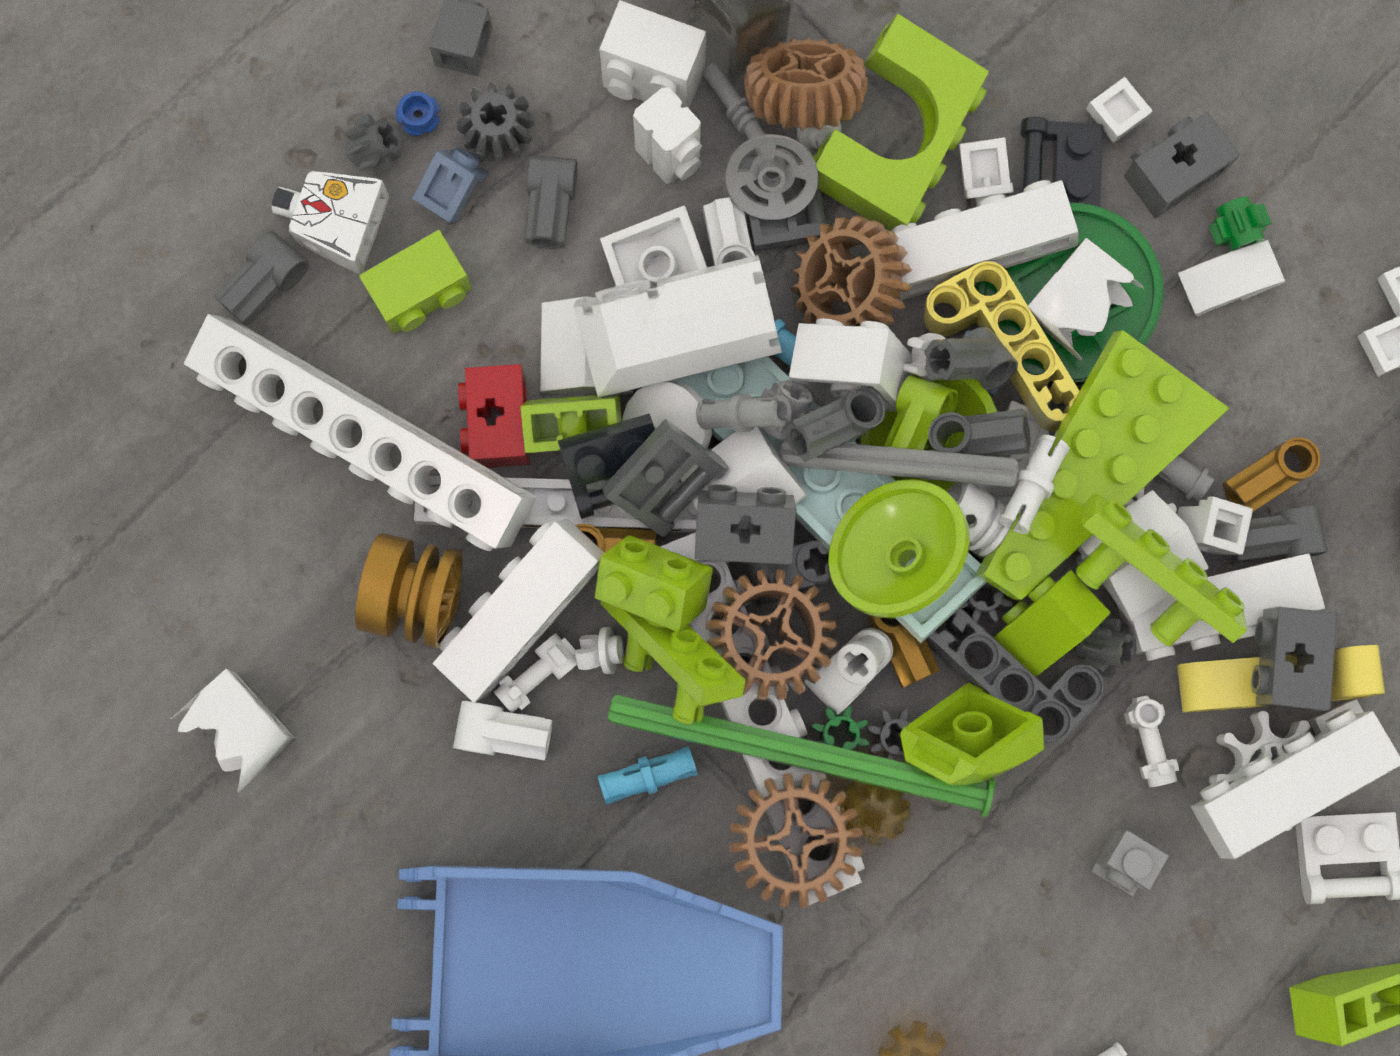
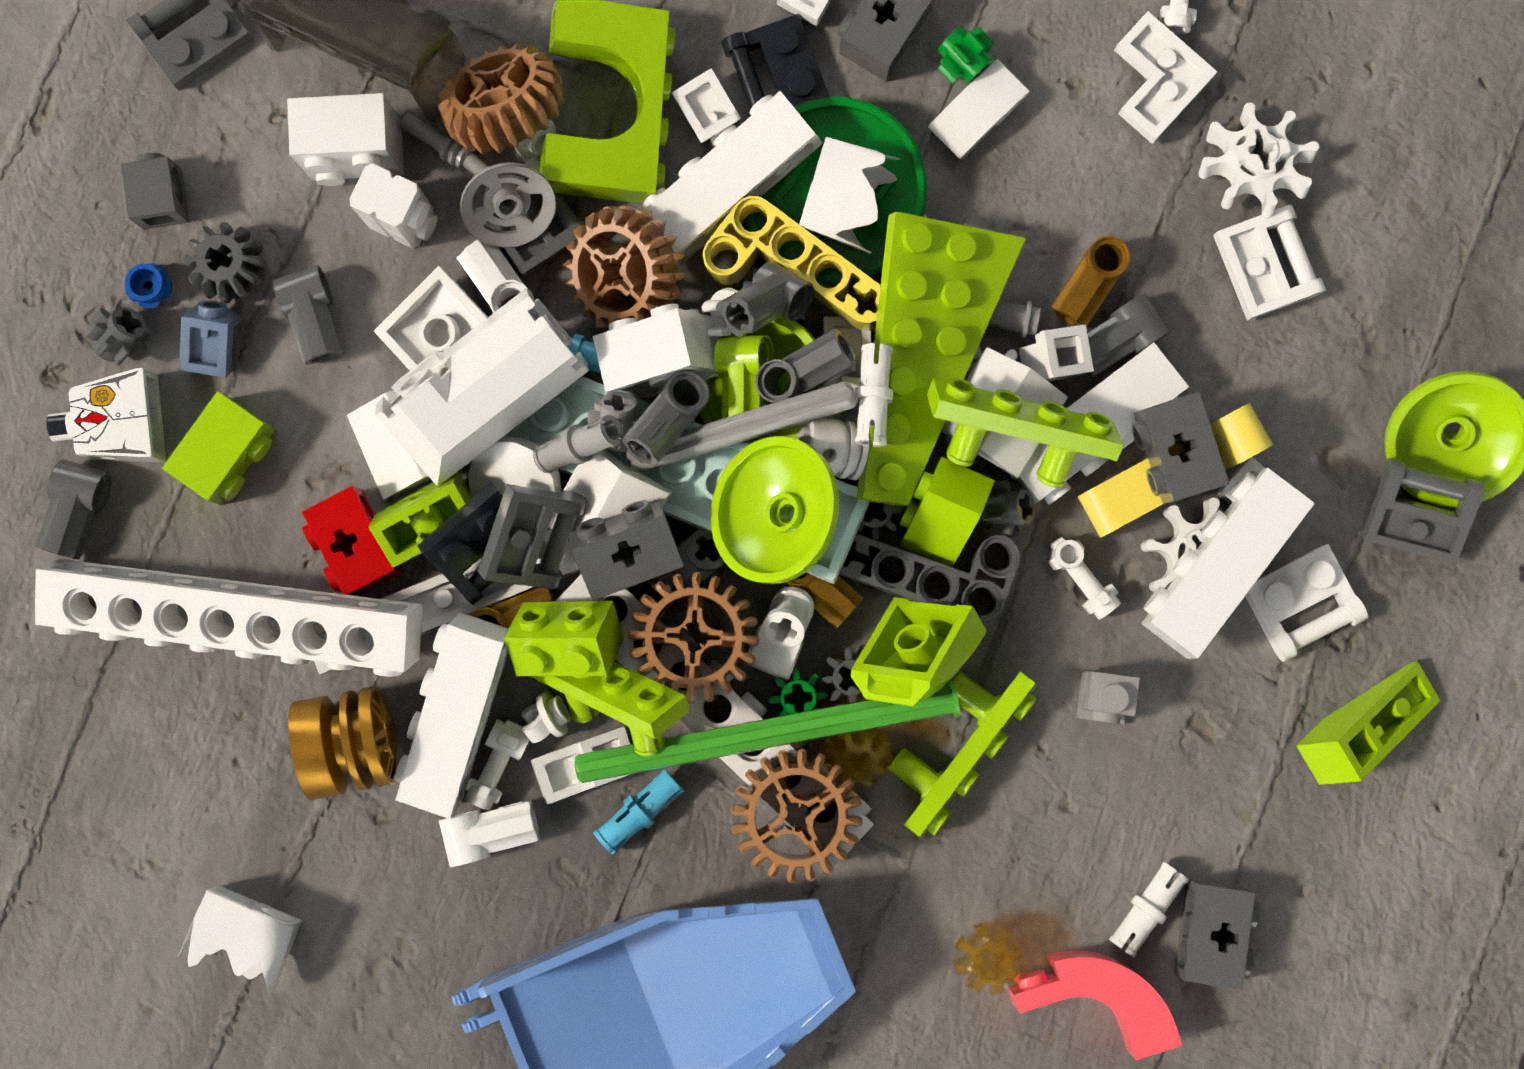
camera: 20 degrees left, 5 degrees up
none -> white slope [531,726,630,805]
none -> lime plate [888,672,1037,838]

